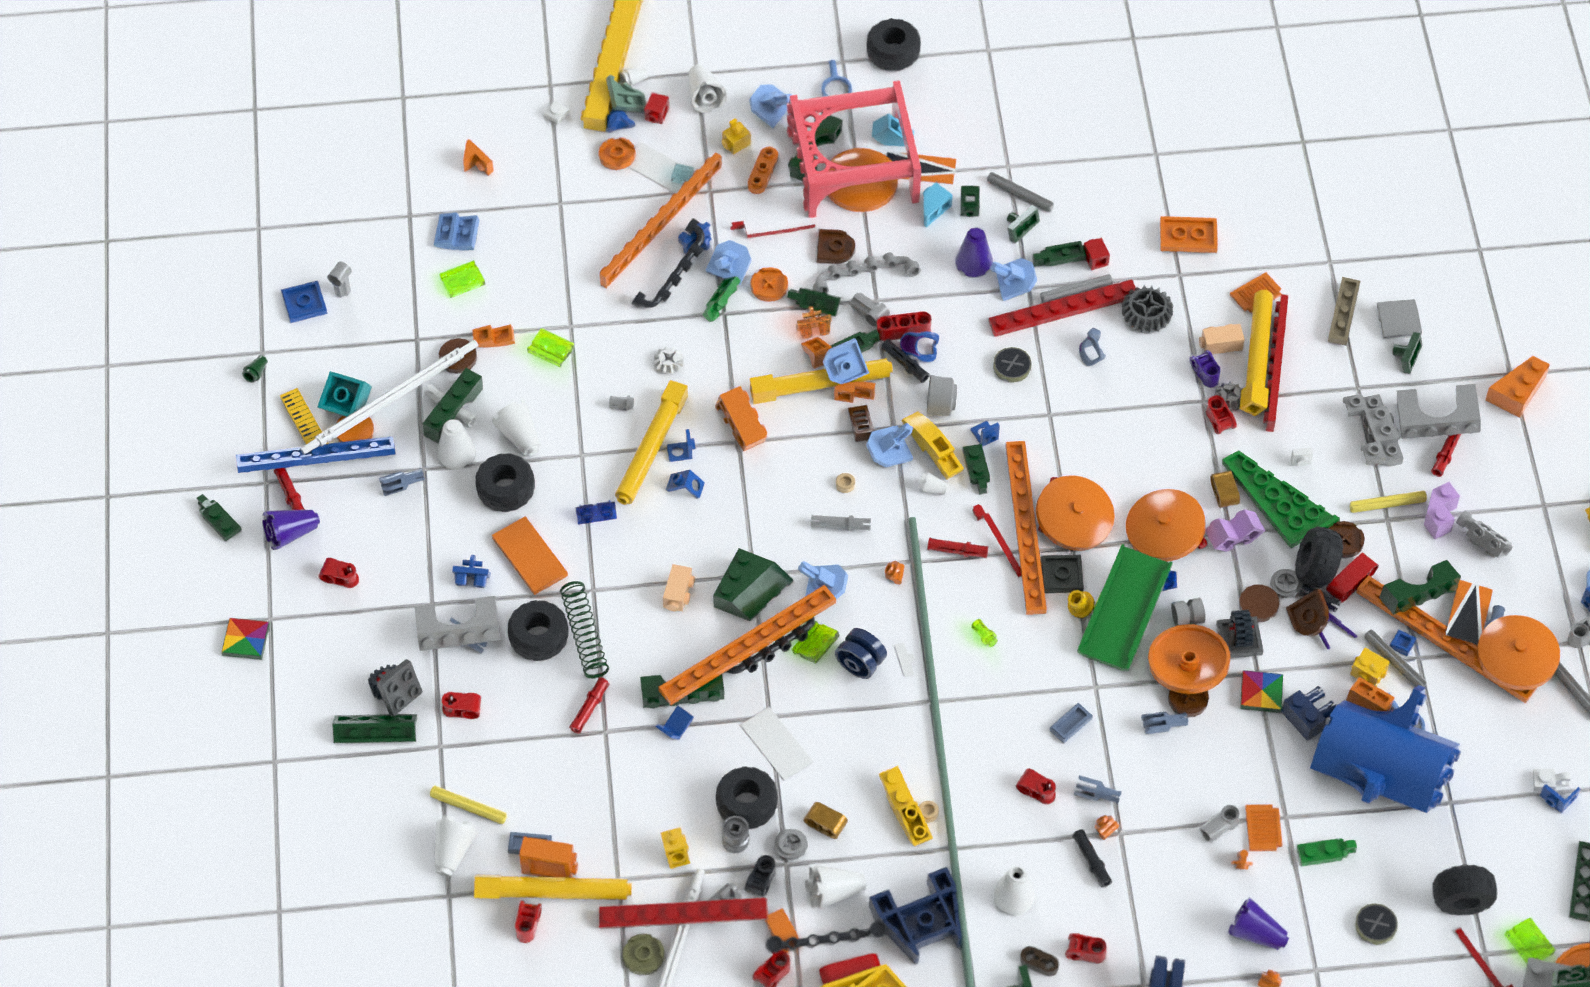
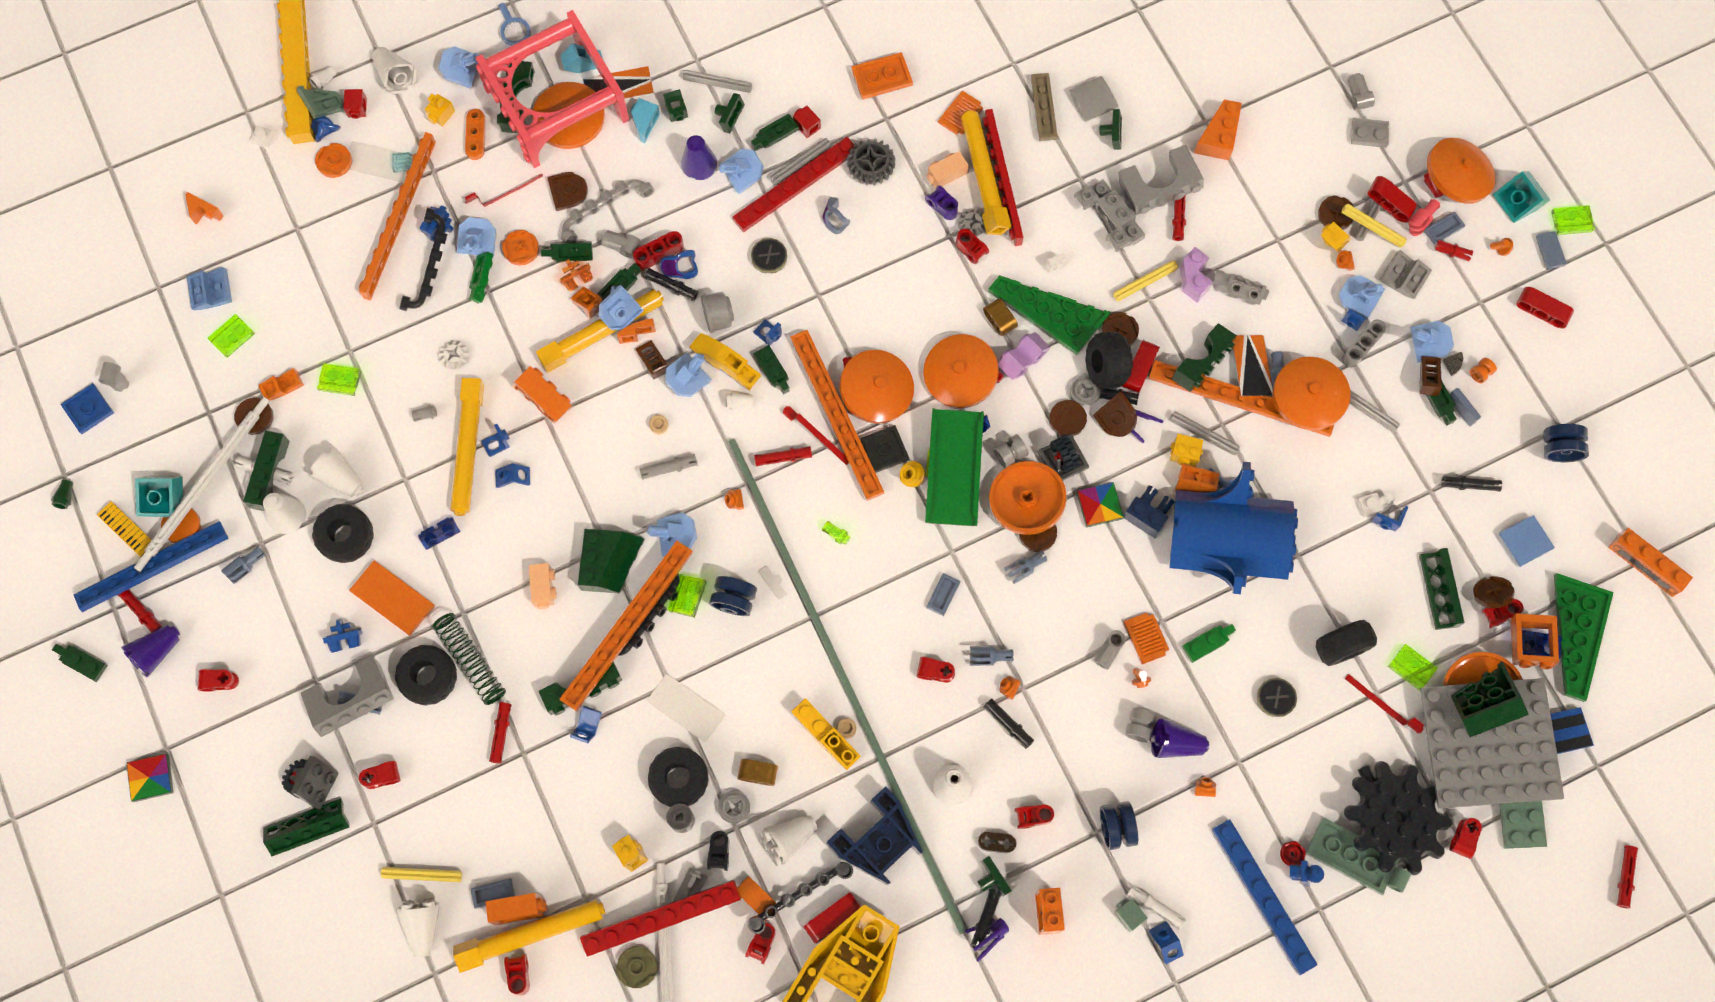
camera: 20 degrees left, 15 degrees up
blue tile [1390,629,1417,656] -> none
none -> light grey wheel [1125,707,1157,743]

